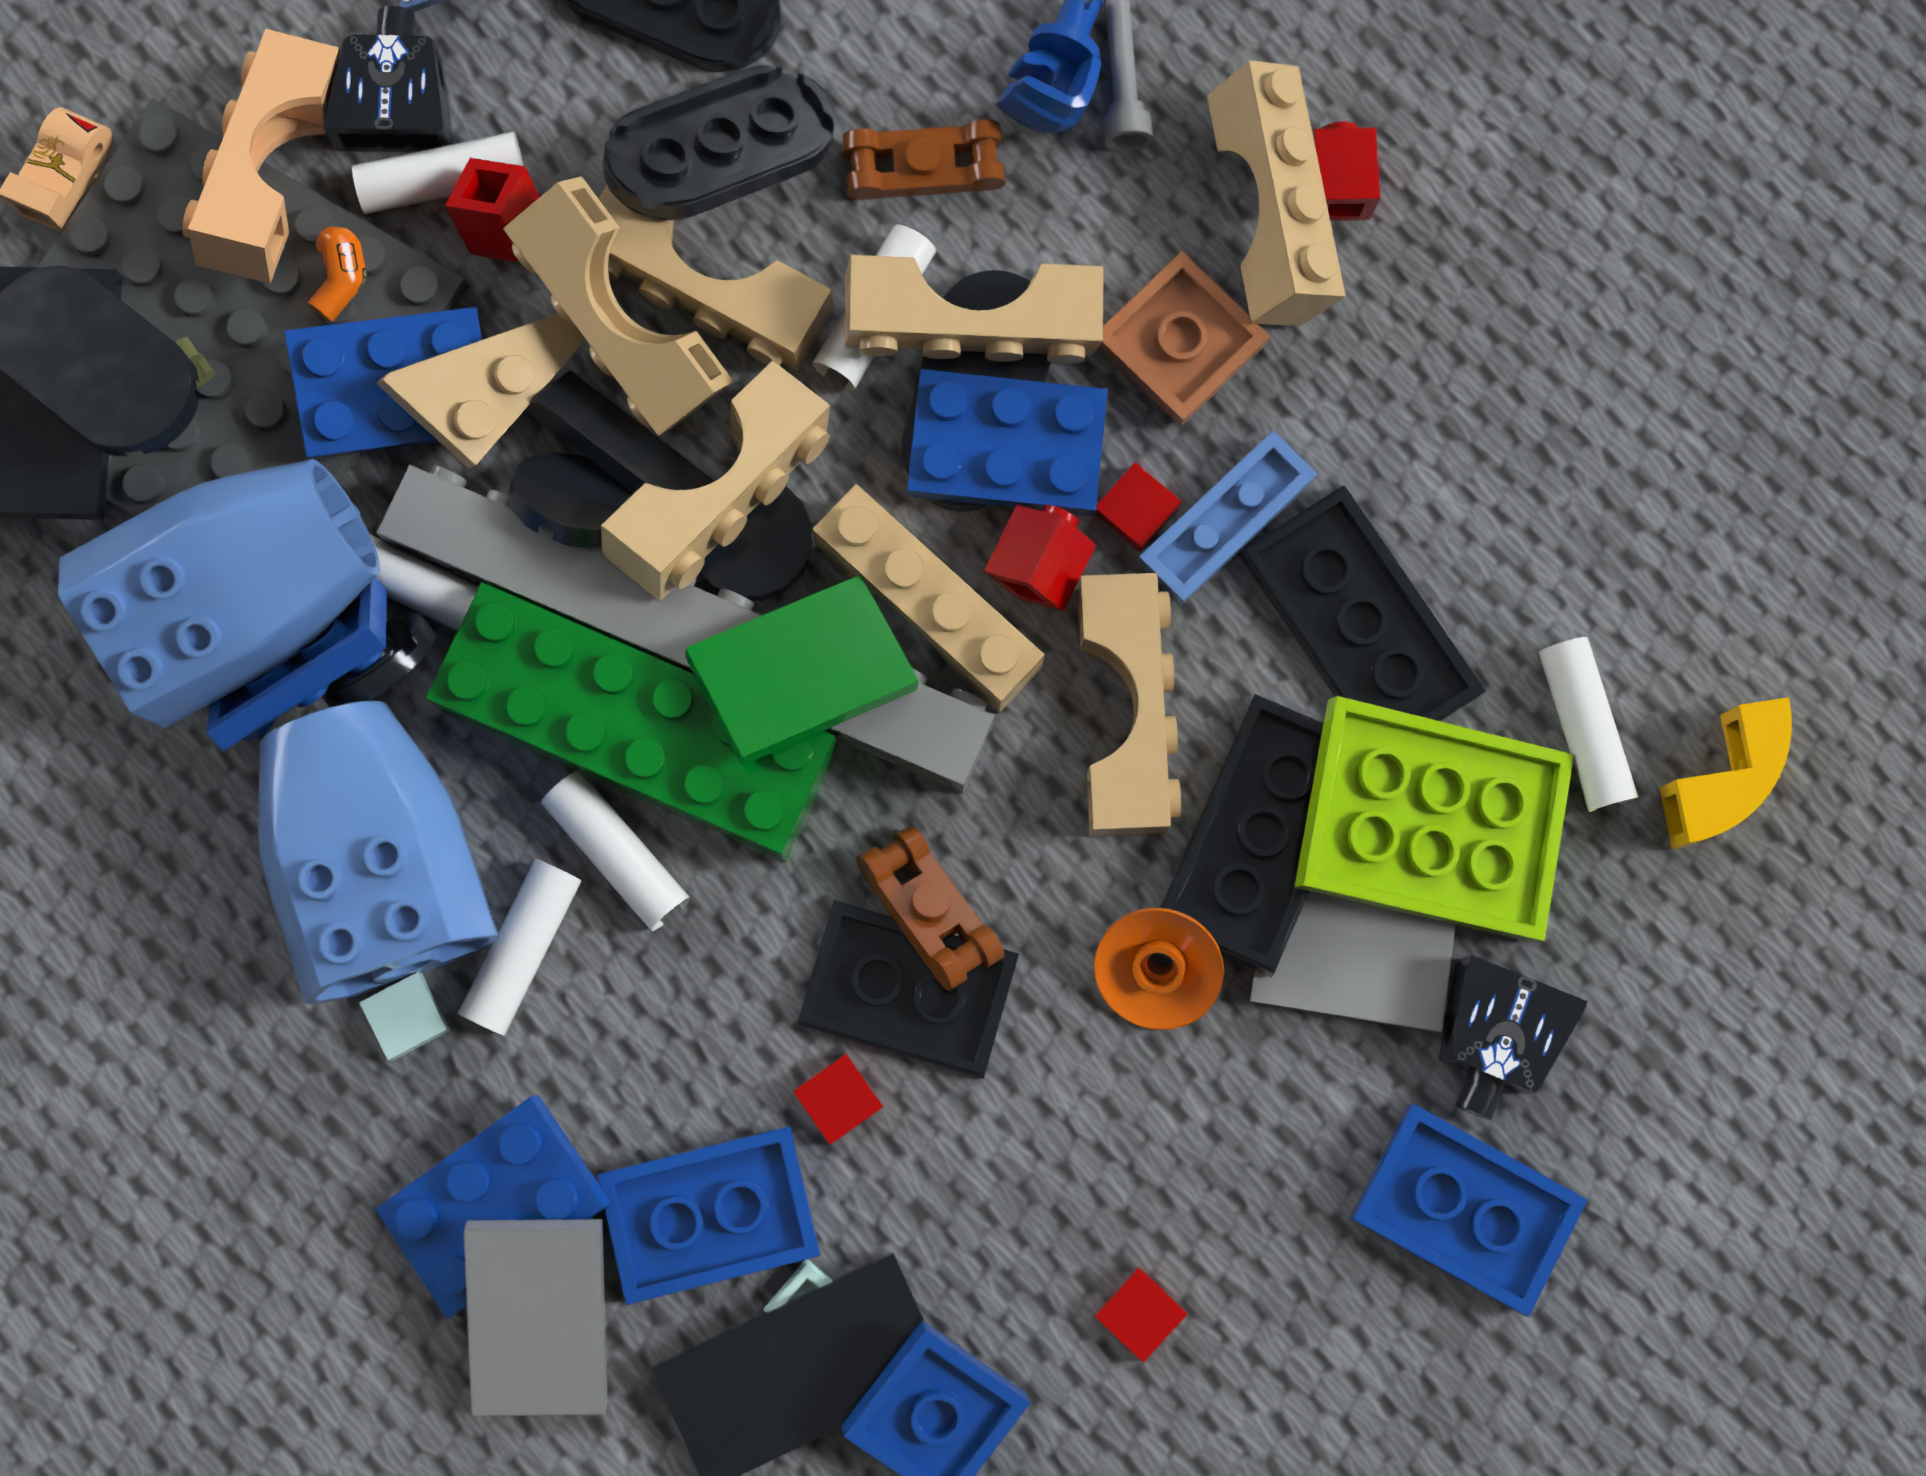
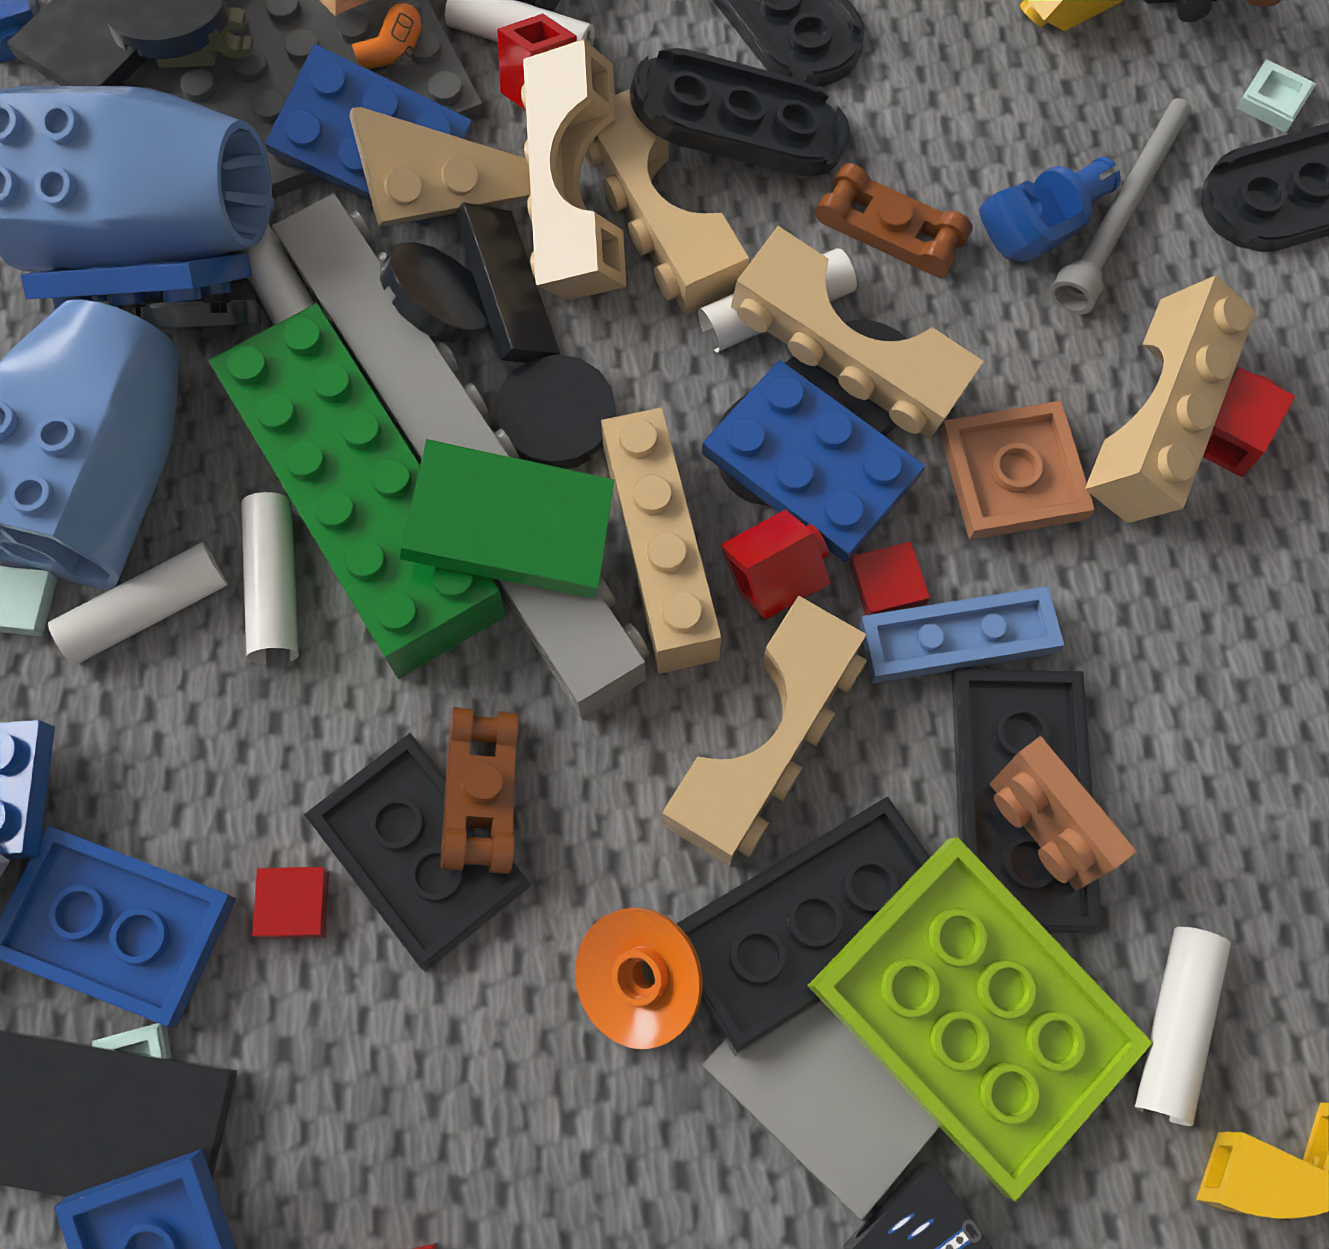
camera: 40 degrees right, 10 degrees down
tan arch [601,361,830,602] -> none
none -> nougat plate [990,736,1137,891]

